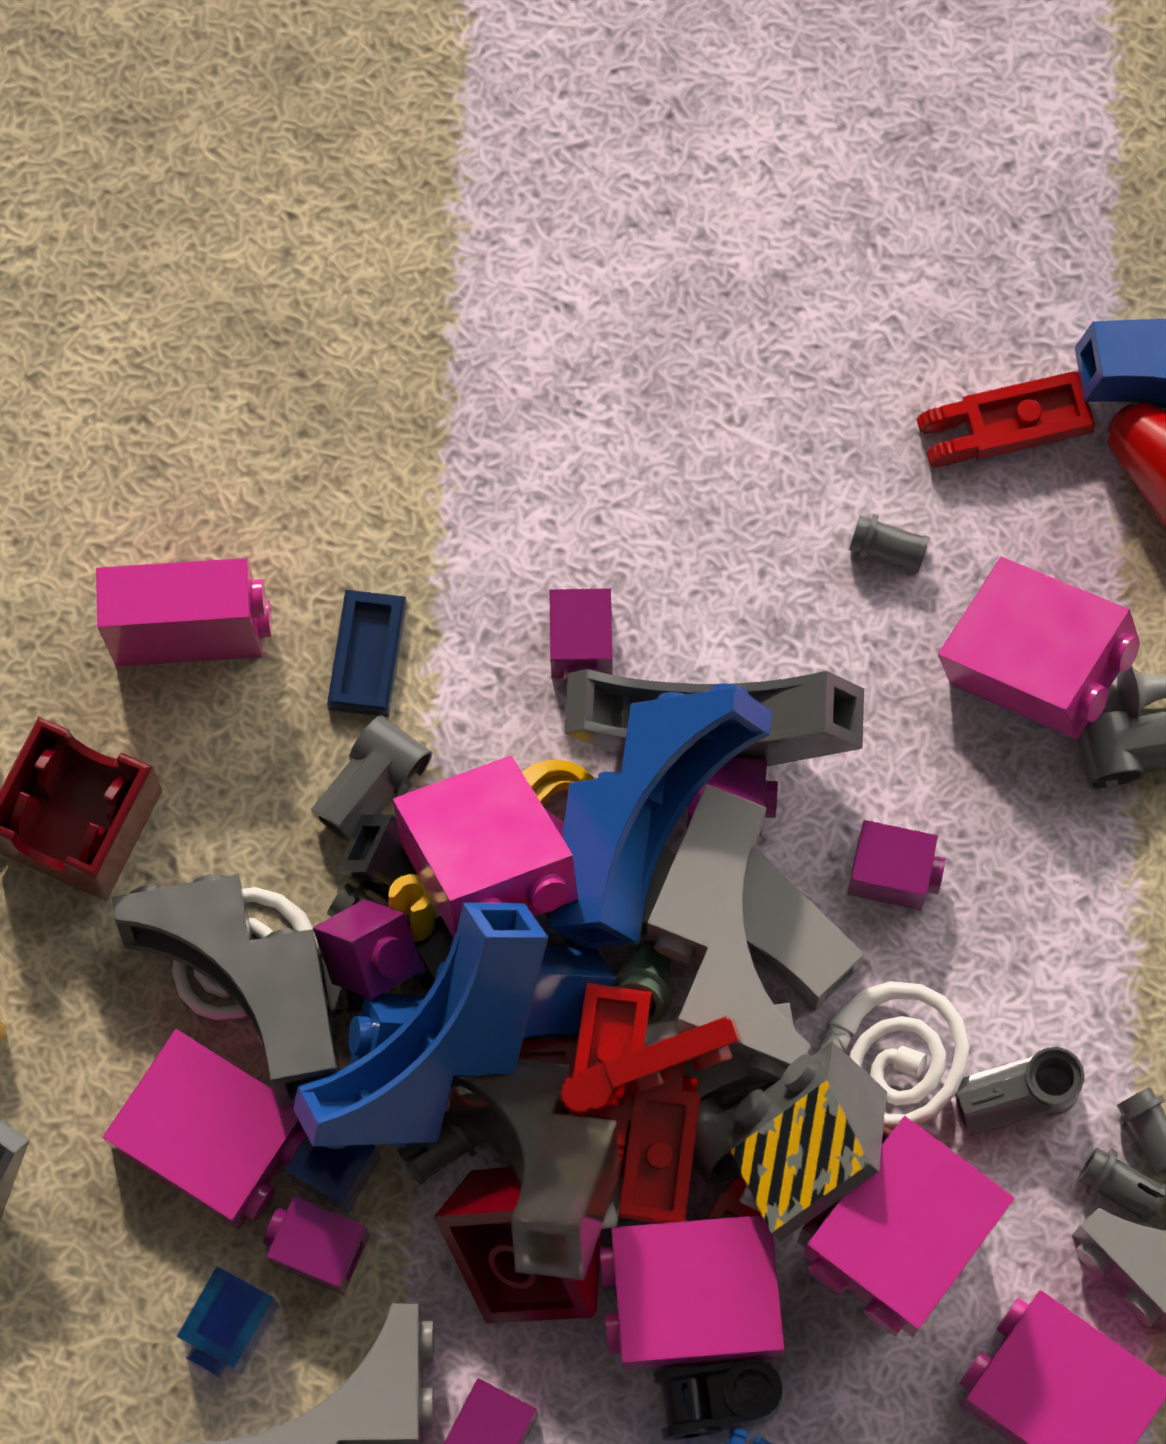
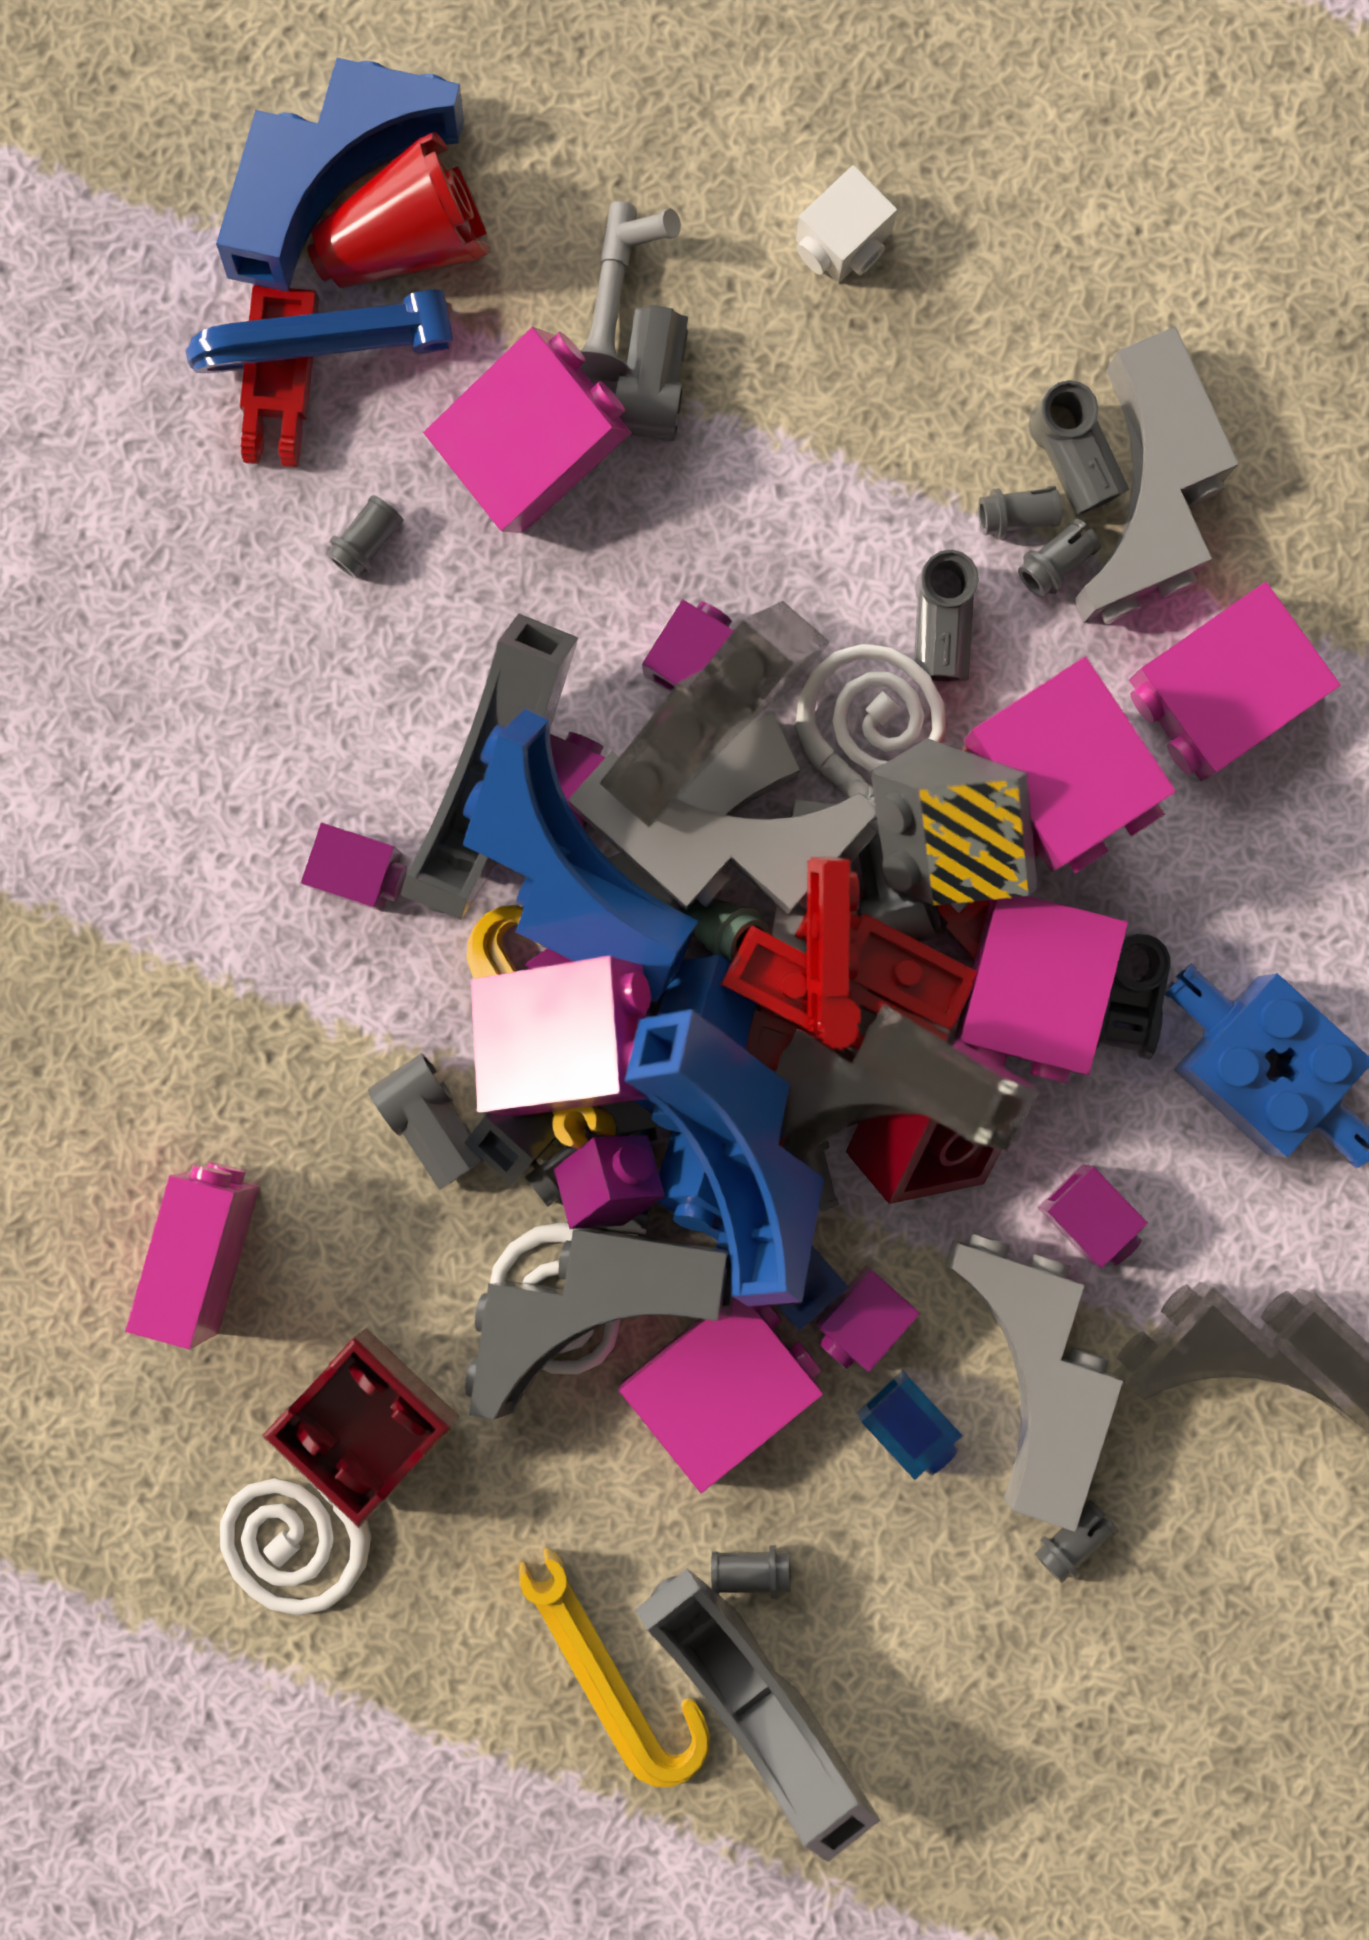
camera: 70 degrees left, 15 degrees up
dark blue tile [327,589,407,717] -> none
none -> blue piece [185,289,454,373]
none -> clear smoke arch [599,601,830,827]
none -> dark grey pin [711,1545,791,1599]

